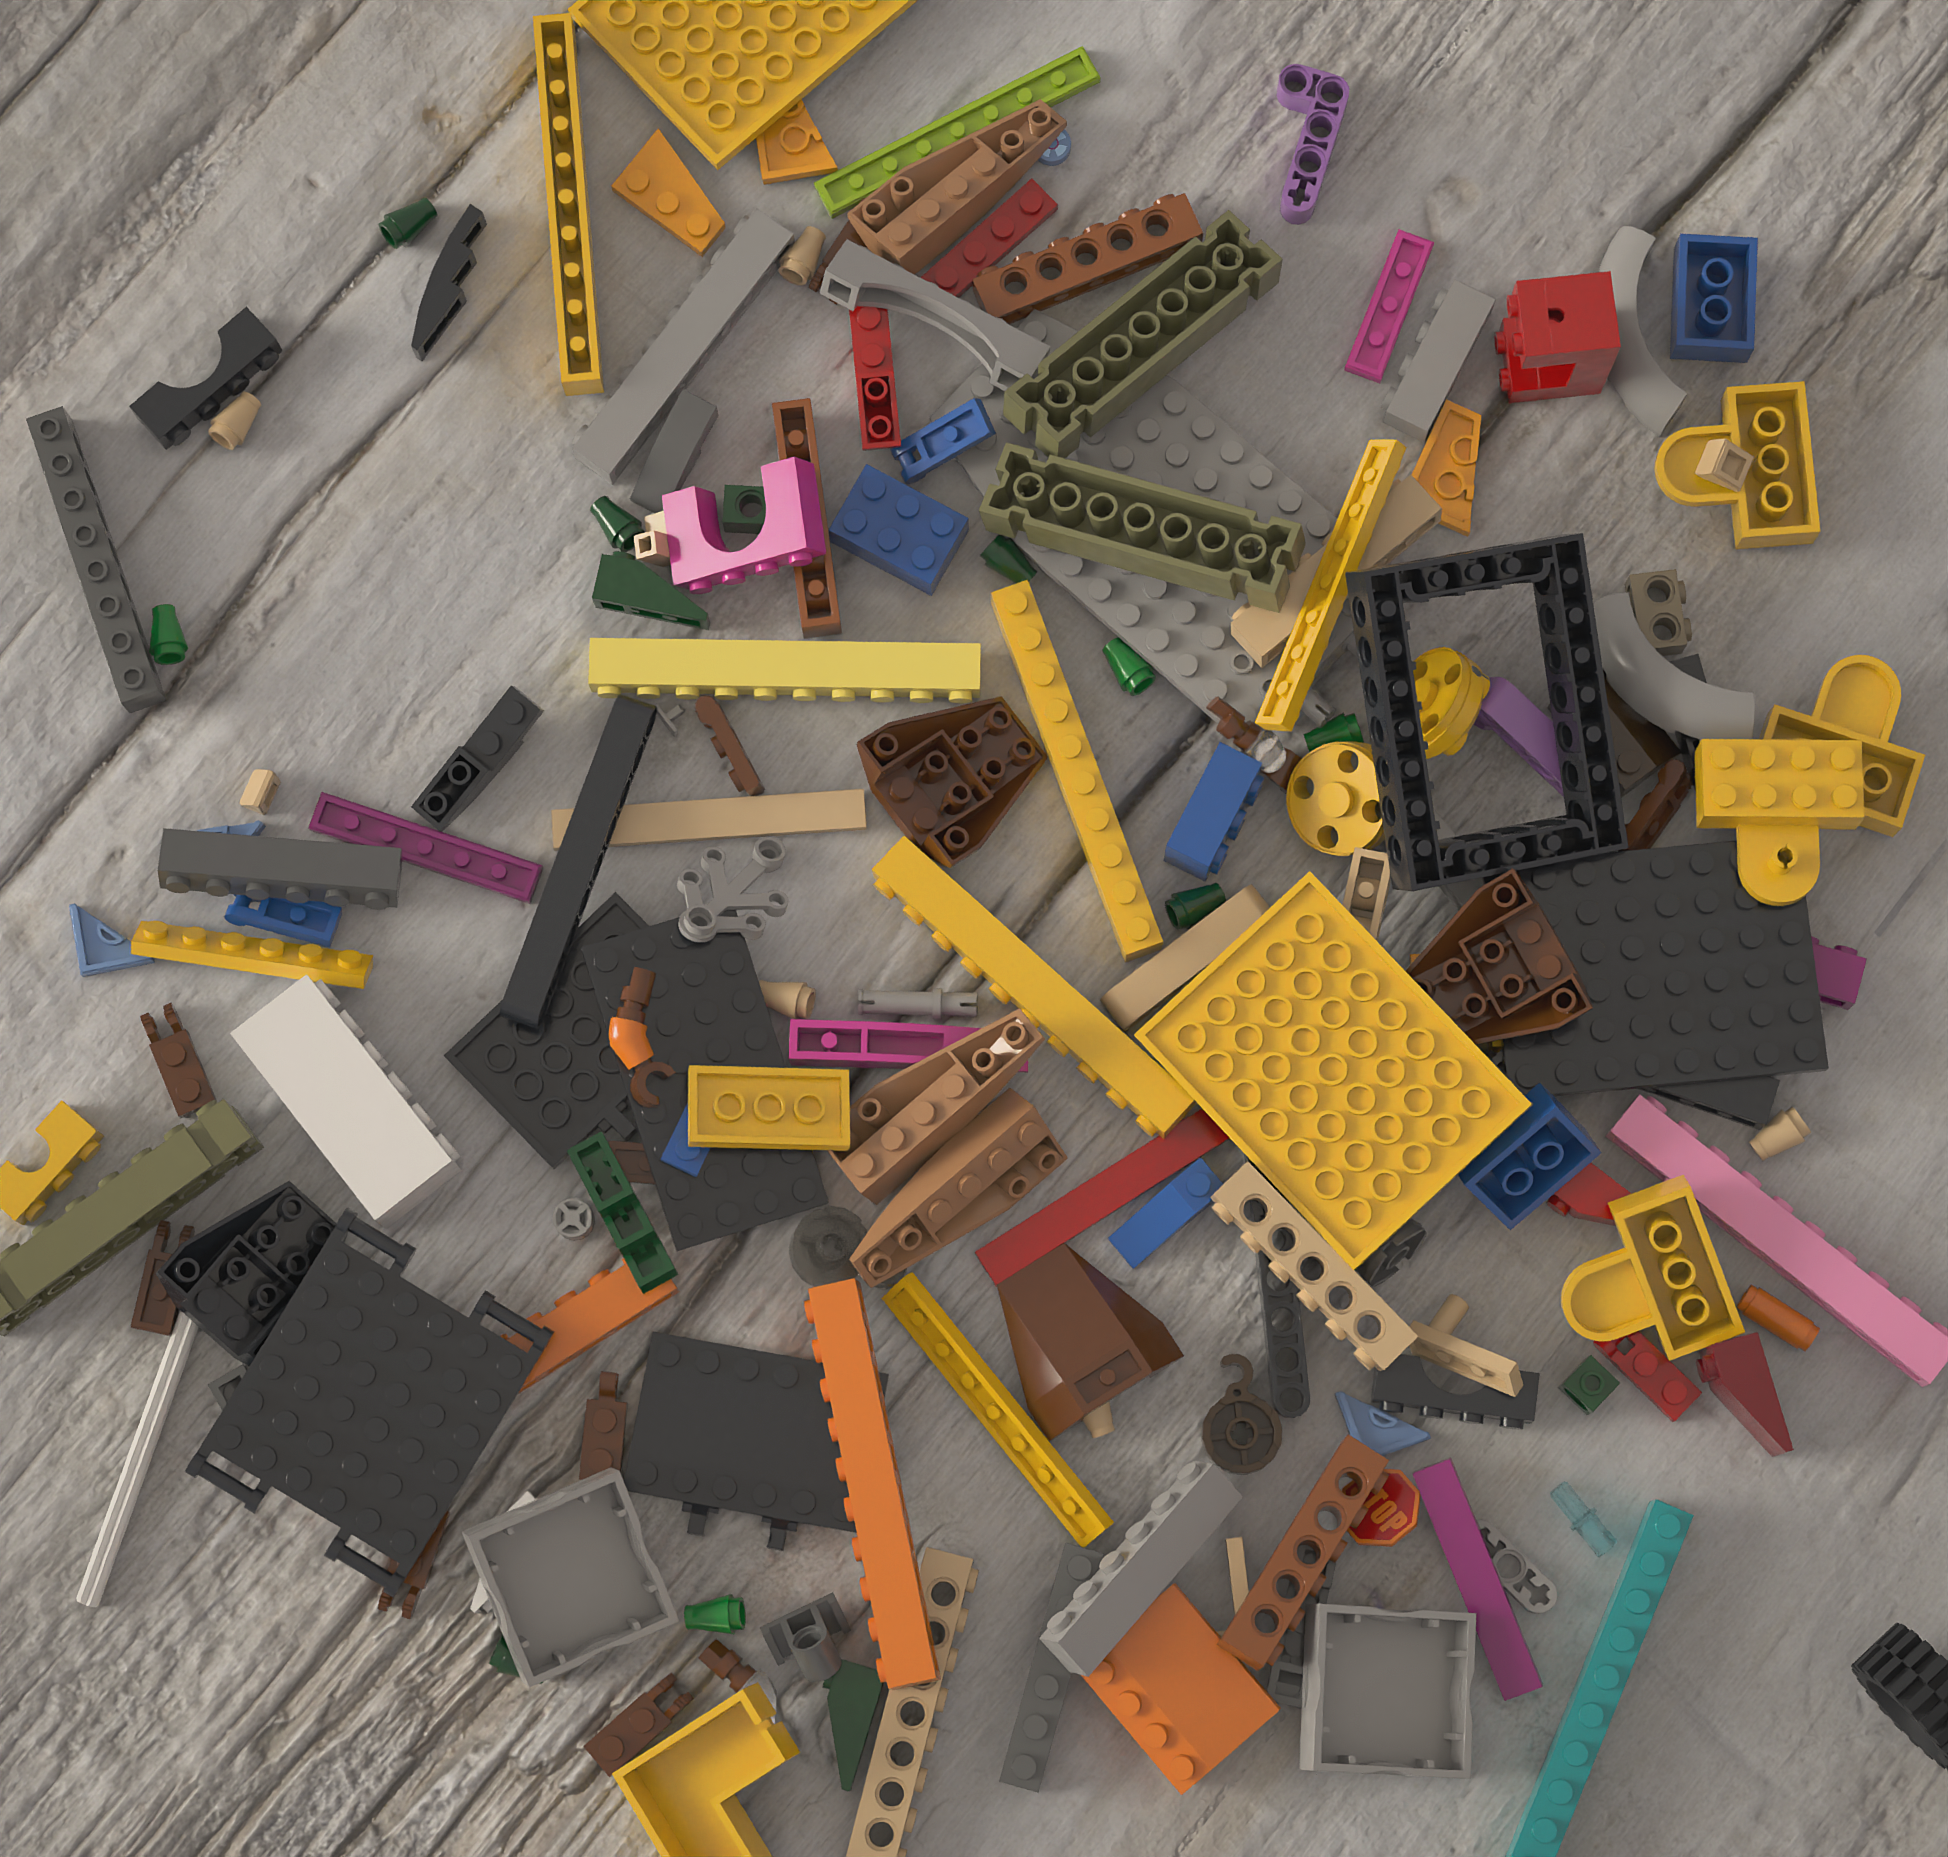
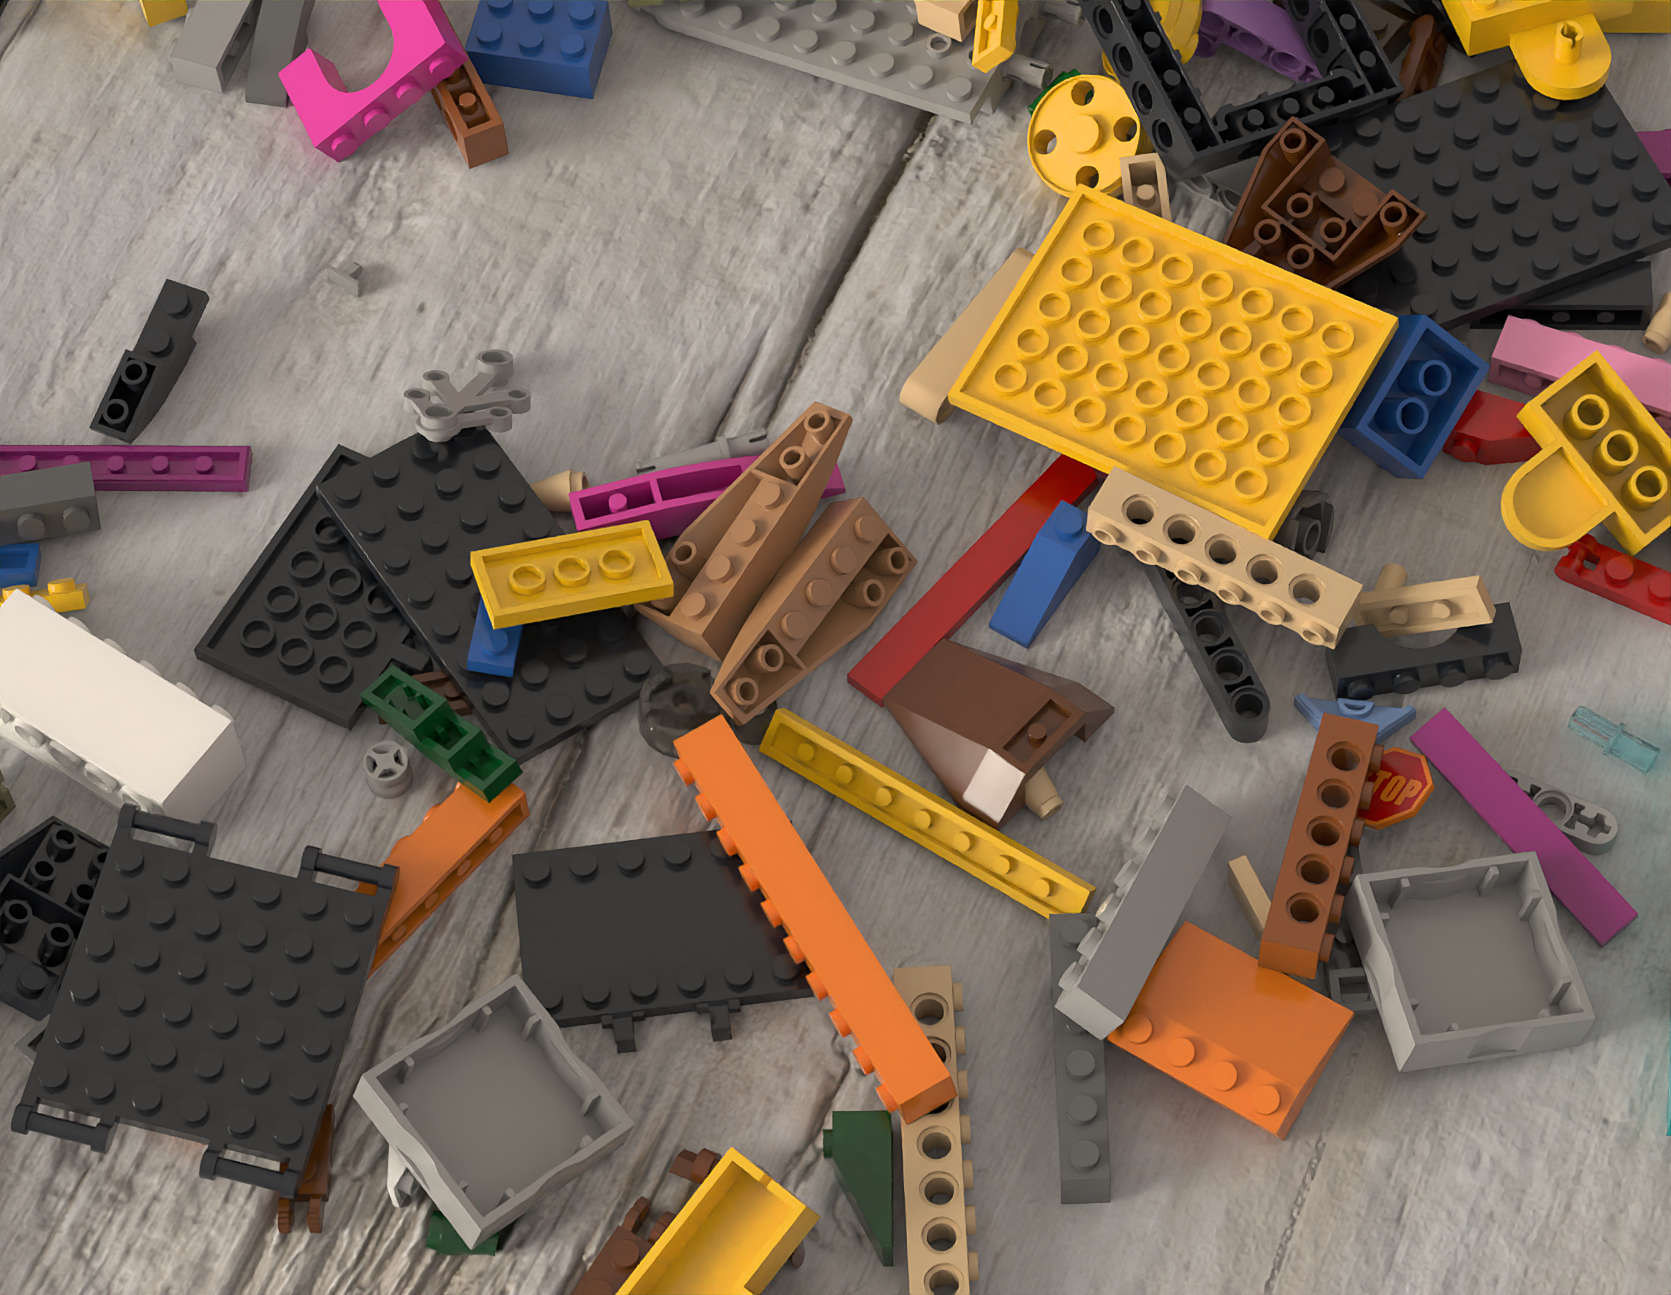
camera: 15 degrees left, 20 degrees down
black beam [500,694,657,1029] -> none
tan tile [551,789,867,851] -> none
reddish brown plate [579,1371,628,1480] -> none
light yellow brick [588,638,981,704] -> none
dark green cone [590,496,645,552] -> none
dark green slope [592,551,710,630] -> none
reddish brown piece [609,967,676,1108] -> none
tan piece [634,511,671,567] -> none
green cone [684,1594,746,1635] -> none
reddish brown hinge [694,695,765,796] -> none
dark green brick [722,485,766,534] -> none
dark grey pin [760,1592,851,1682] -> none
reddish brown wedge [856,696,1048,868] -> none
yellow brick [872,836,1196,1139] -> none
dark green cone [980,534,1038,583] -> none
yellow brick [991,580,1163,963] -> none
green cone [1102,637,1156,696] -> none
blue brick [1163,742,1265,882] -> none
dark green cone [1165,883,1226,930] -> none
dark brown piece [1201,1354,1282,1475] -> none
reddish brown piece [1206,696,1302,794] -> none
dark green brick [1558,1355,1620,1415] -> none

